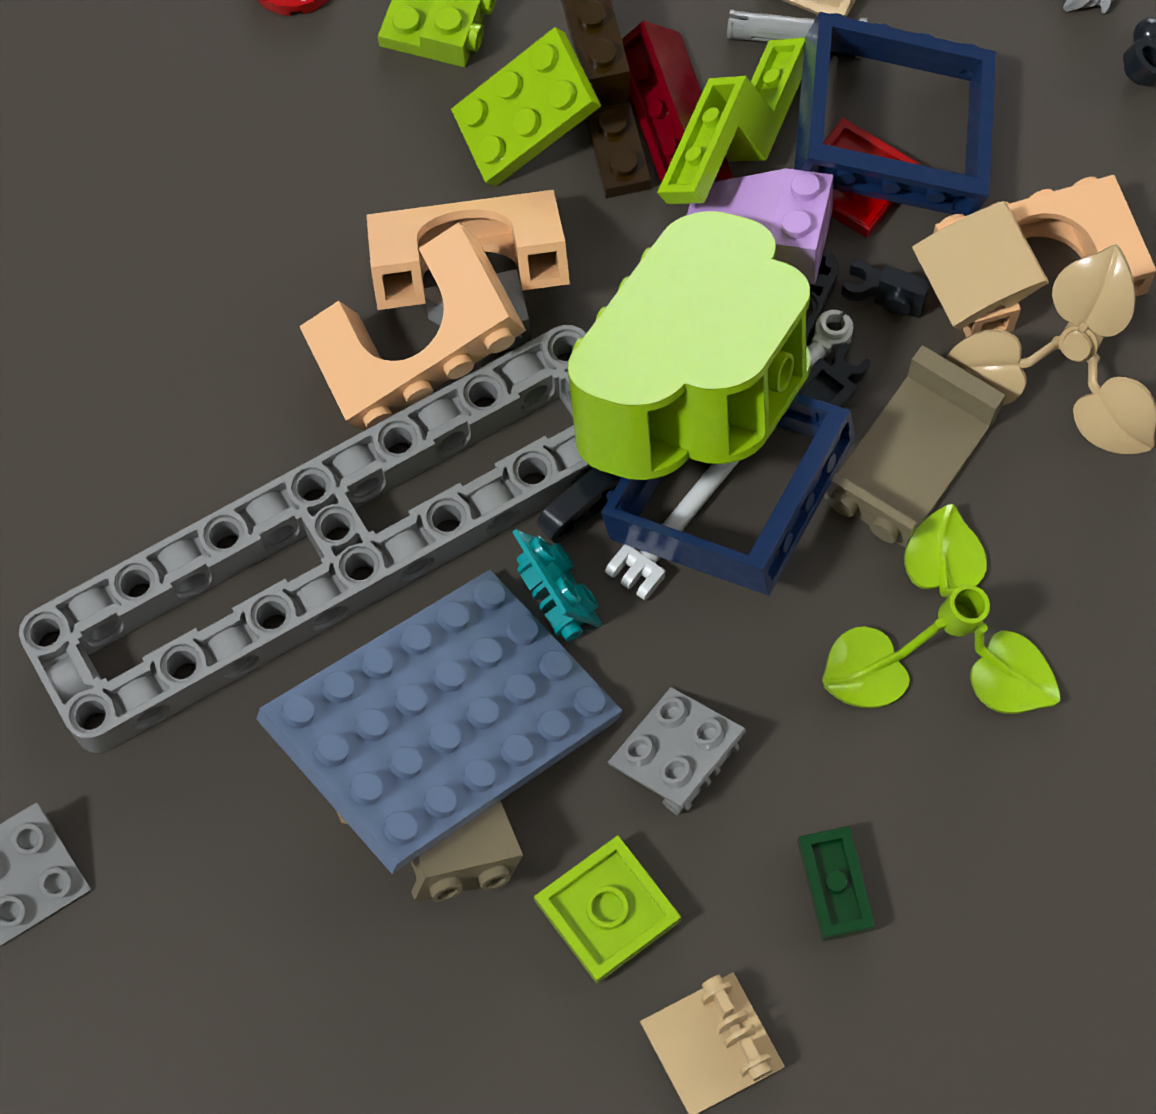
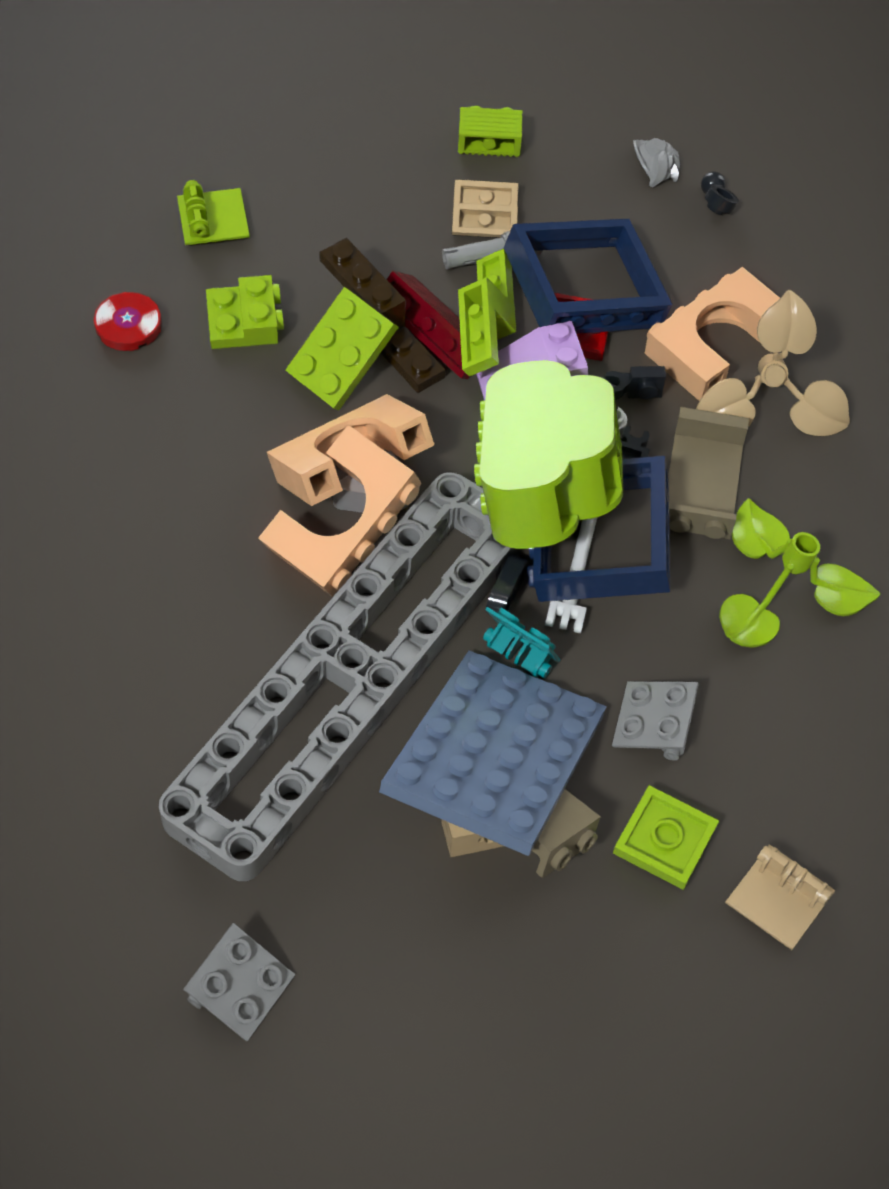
camera: 30 degrees left, 10 degrees down
dark green plate [797,826,875,942] -> none
tan slope [912,201,1049,330] -> none

